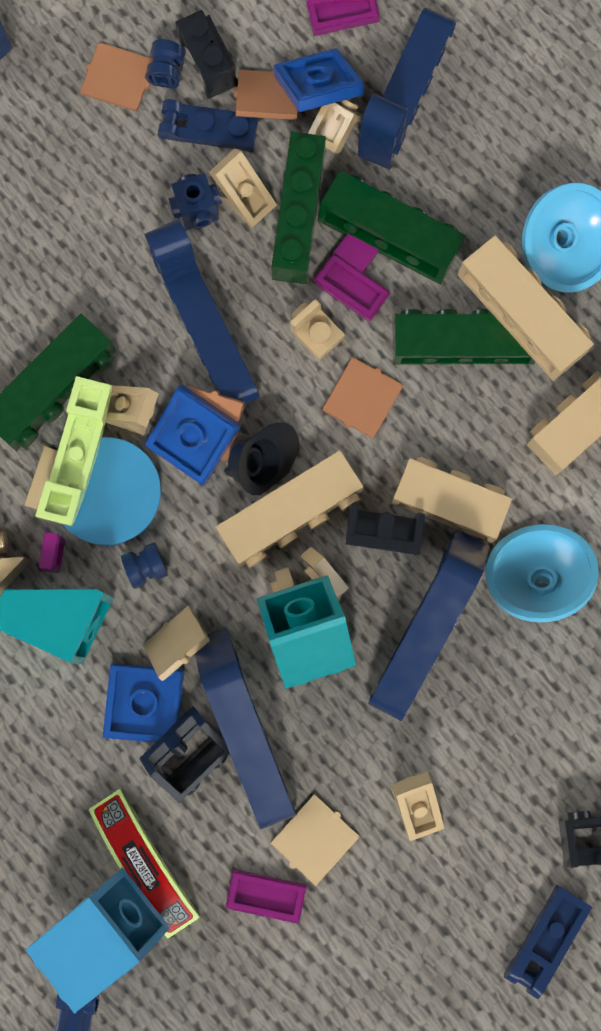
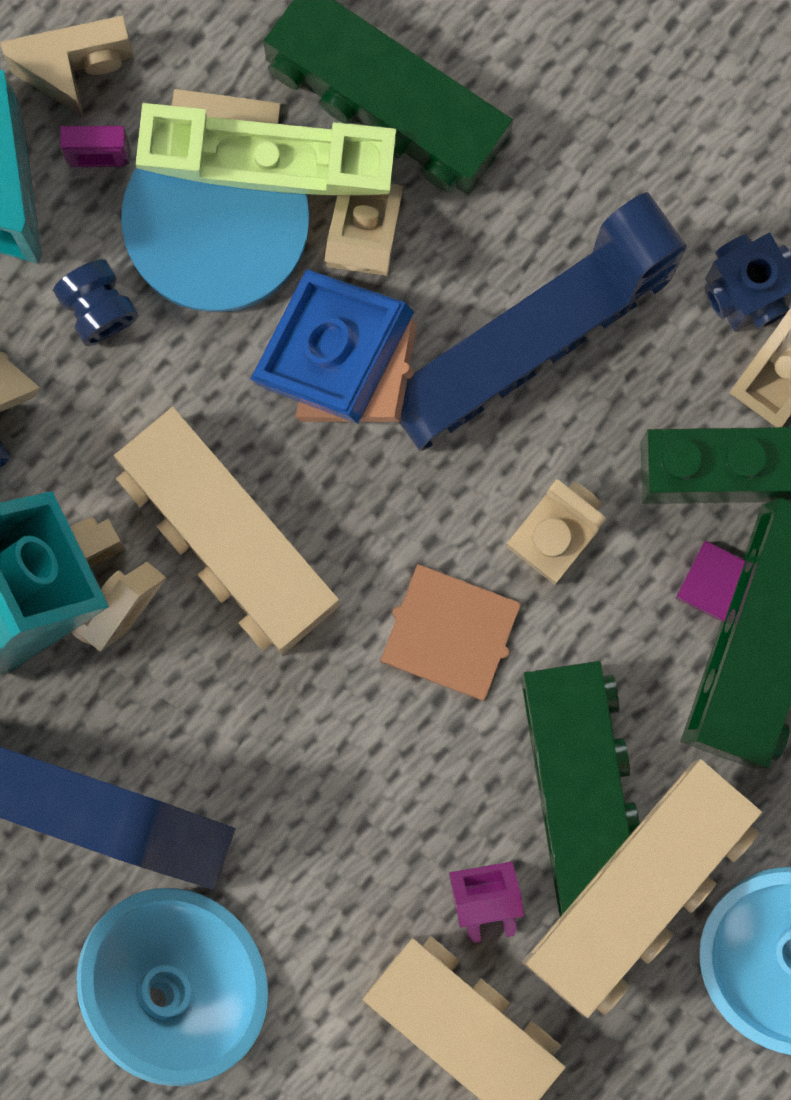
camera: 80 degrees right, 0 degrees up
black piece [224,422,300,495] -> none
magenta tile [313,253,391,323] -> none
black window [345,503,425,555] -> none
tan brick [391,457,512,543] -> none
none -> magenta tile [449,861,524,943]

